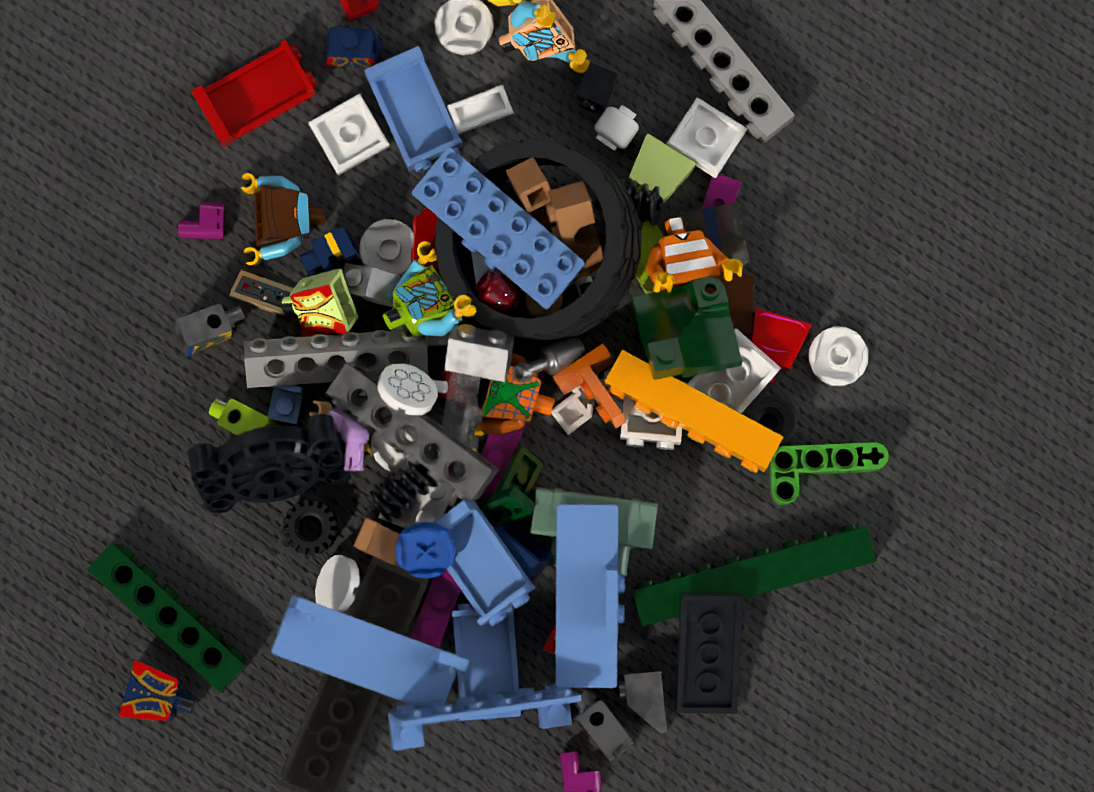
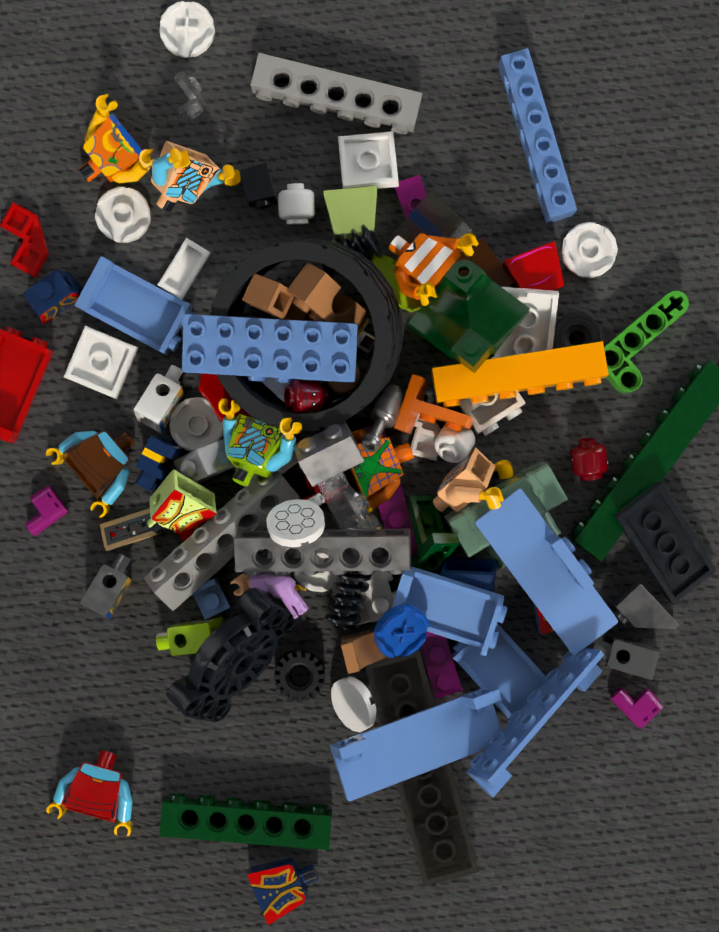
camera: 40 degrees left, 5 degrees up
none -> torso [46,751,133,836]
none -> white torso [134,365,186,434]
none -> light nougat torso [433,447,513,512]
none -> white head [434,425,475,463]
none -> medium blue brick [498,48,577,224]
none -> dark red head [570,438,608,481]

